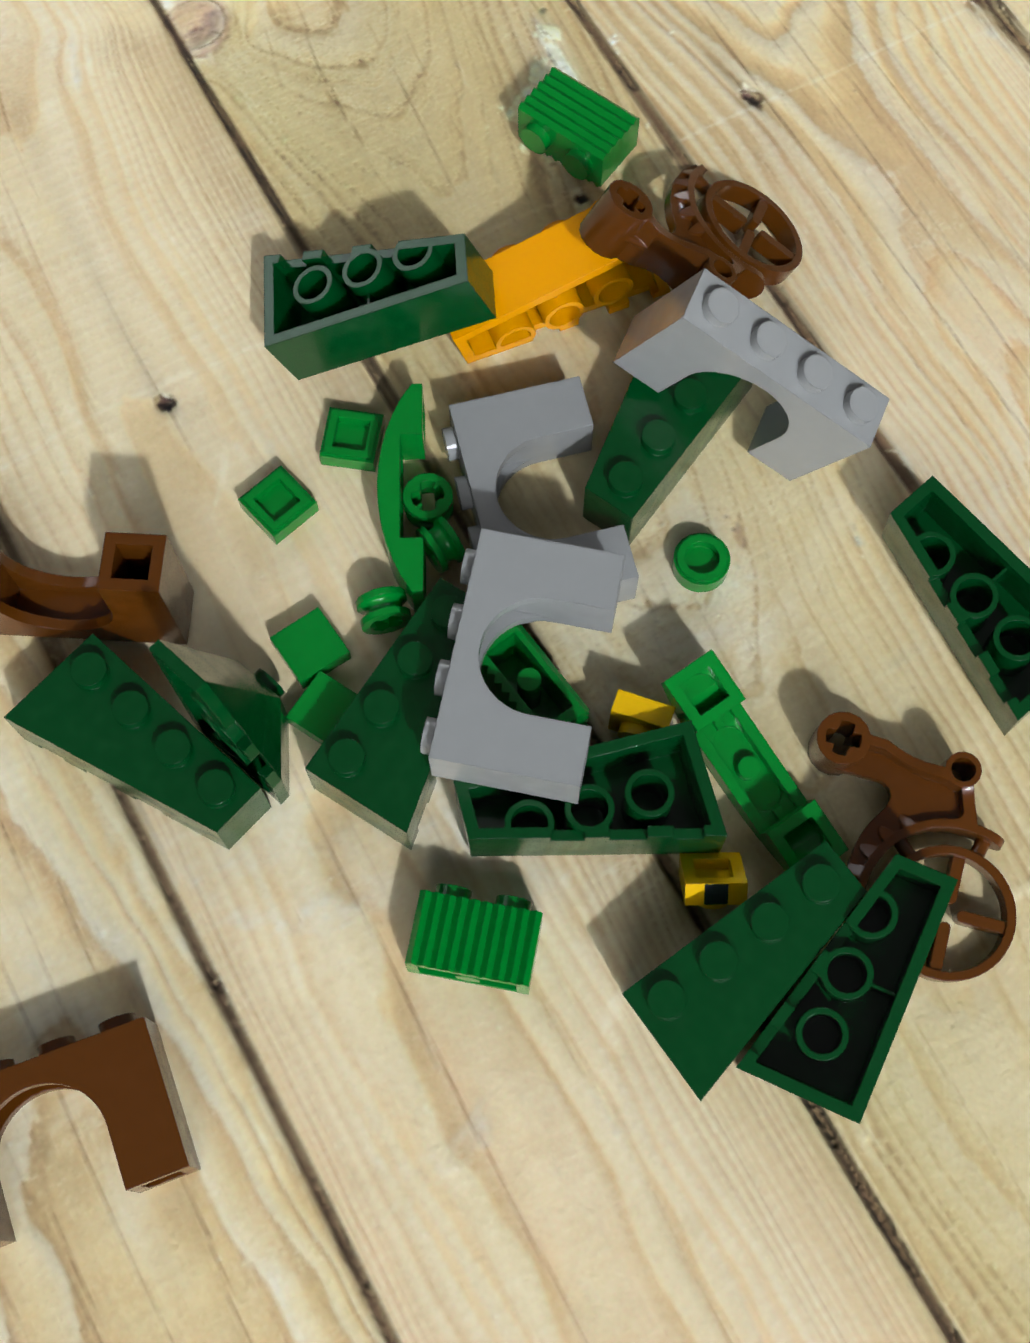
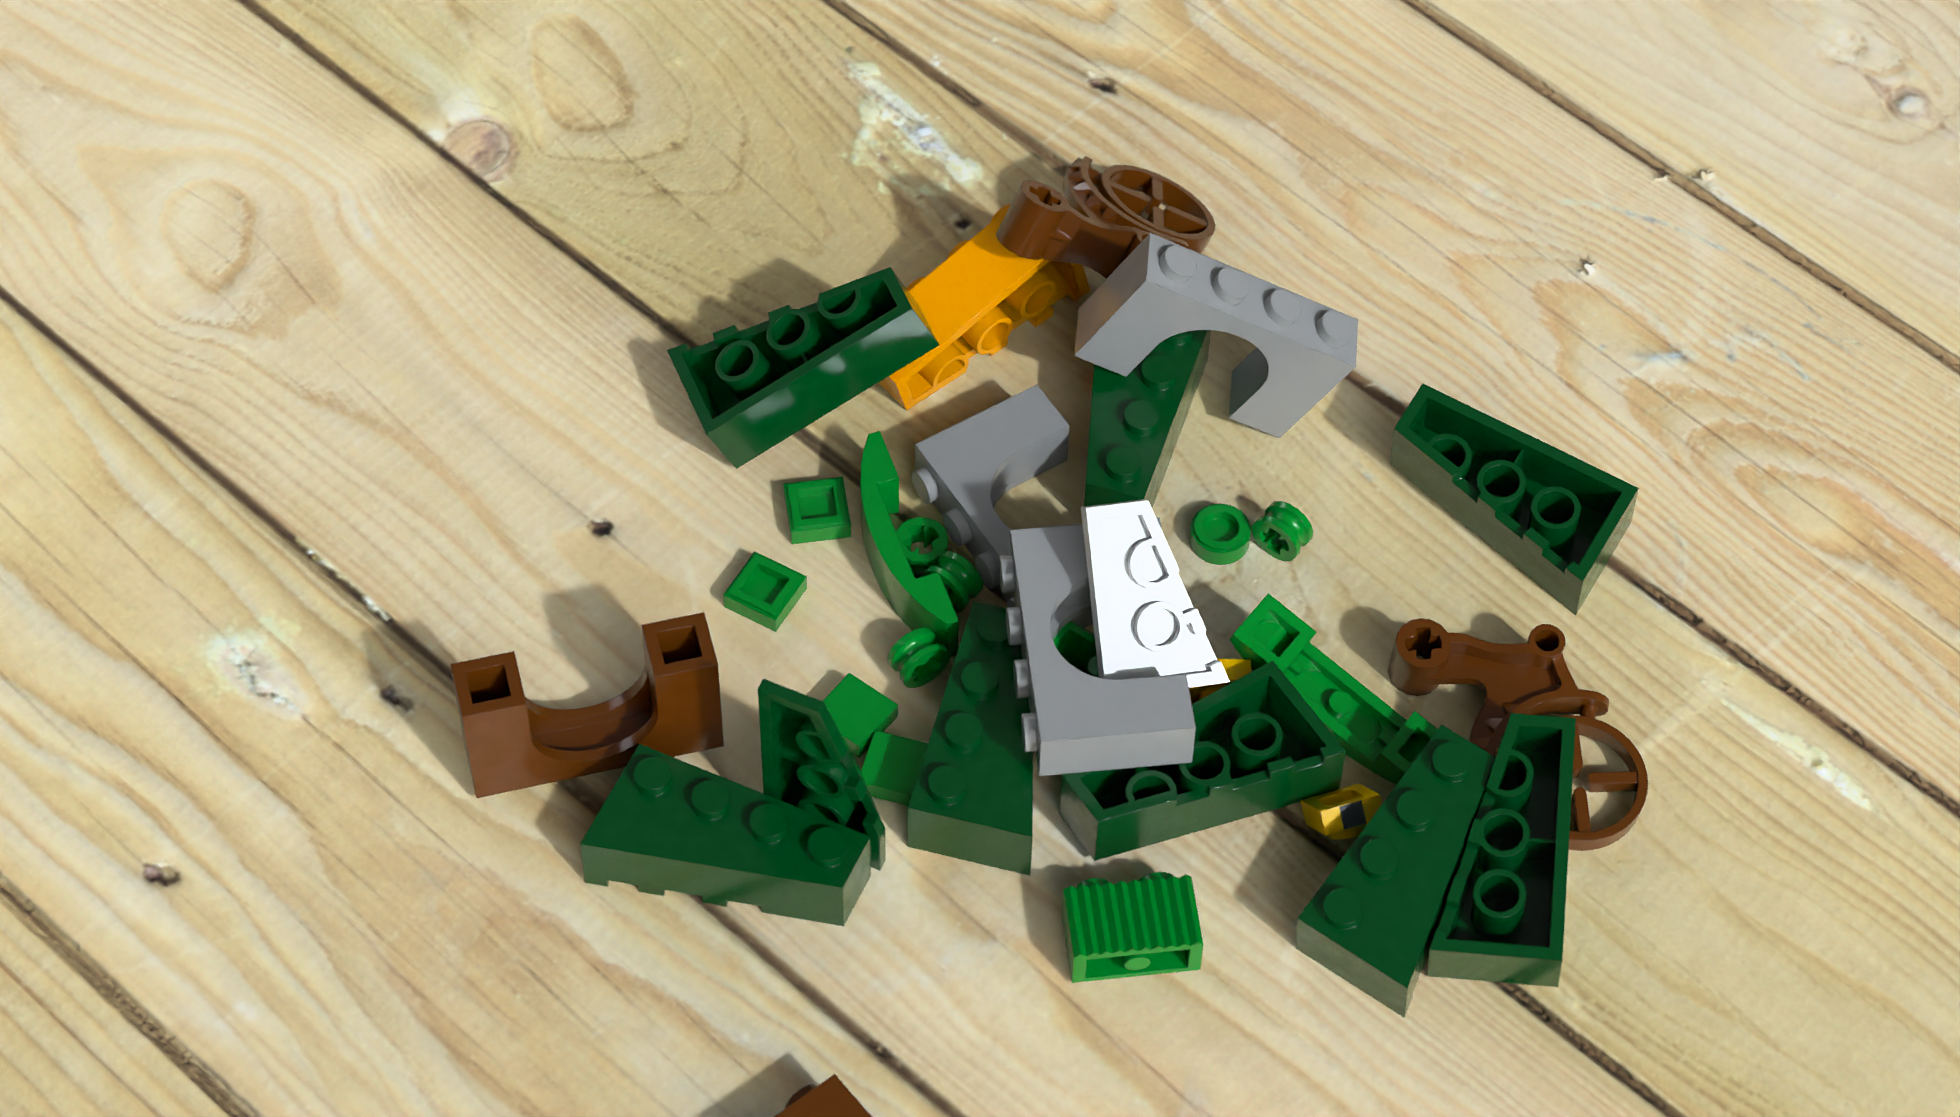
camera: 20 degrees left, 15 degrees down
green brick [518,67,640,187] -> none
none -> white wing [1081,499,1230,688]
none -> green bush [1252,501,1314,561]

